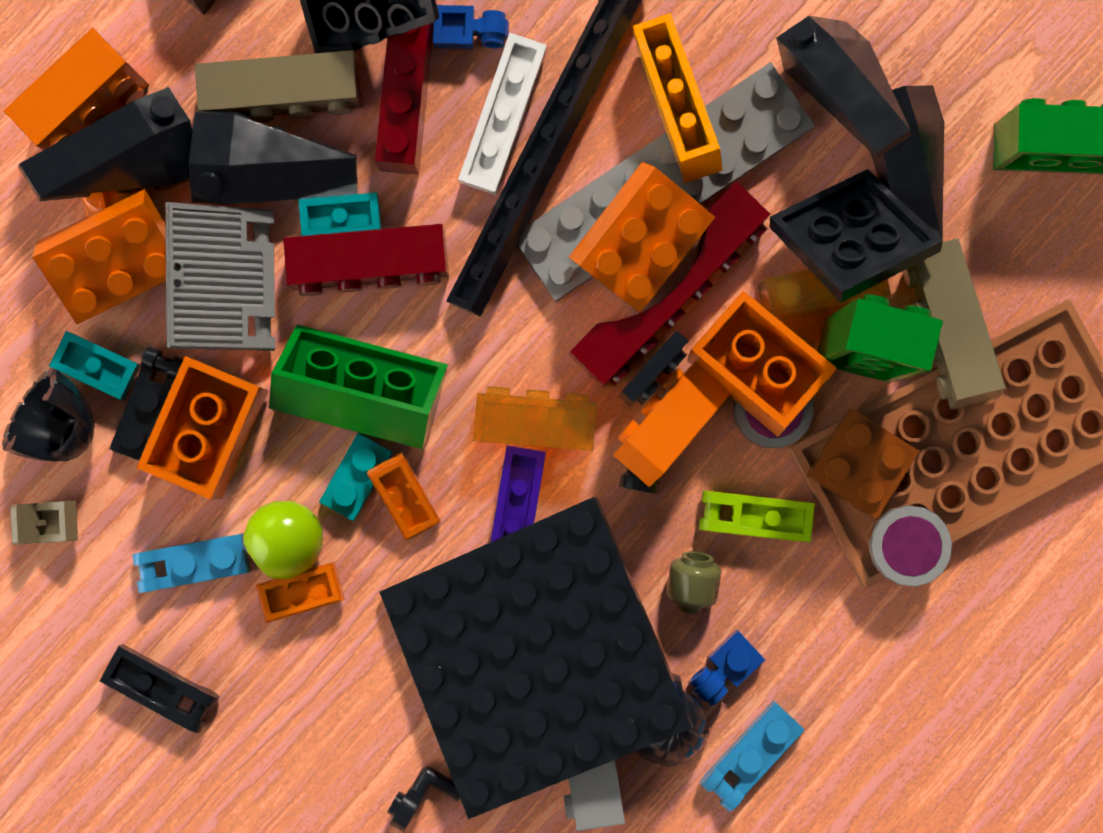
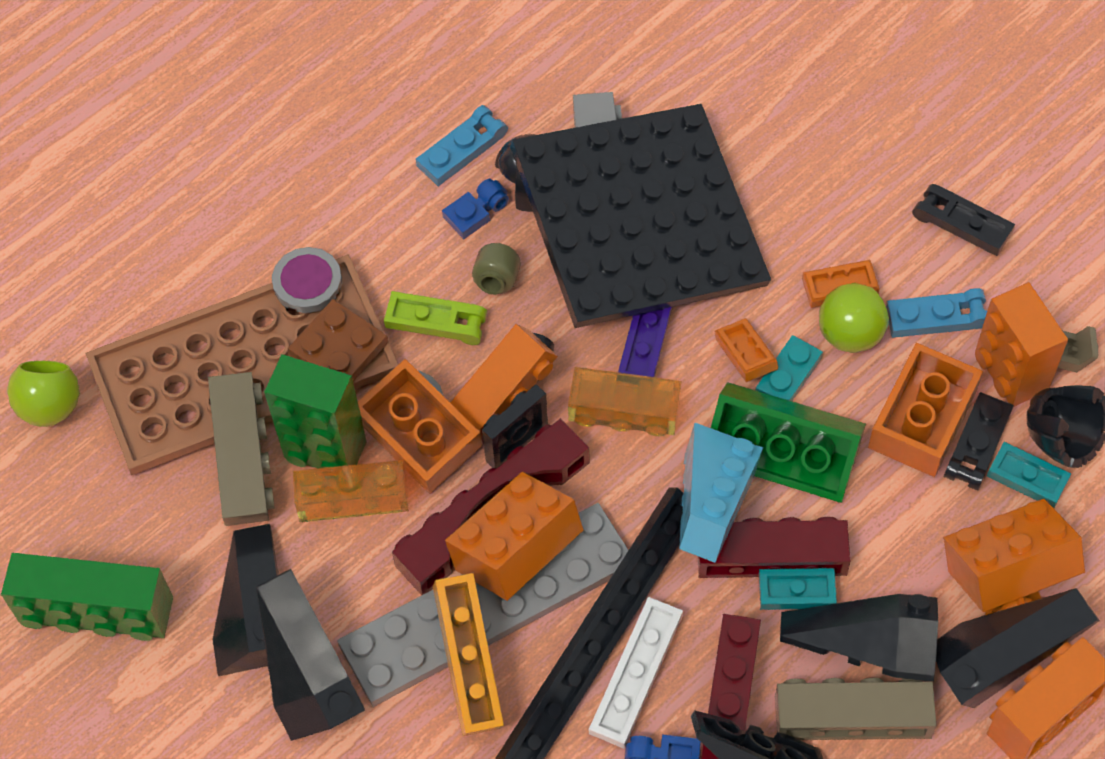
camera: 175 degrees left, 25 degrees down
light grey window [165,202,275,351] -> none
black plate [387,766,460,832] -> none
black plate [769,169,943,303] -> none
none -> medium azure wedge [679,423,763,562]
none -> orange brick [975,282,1068,407]

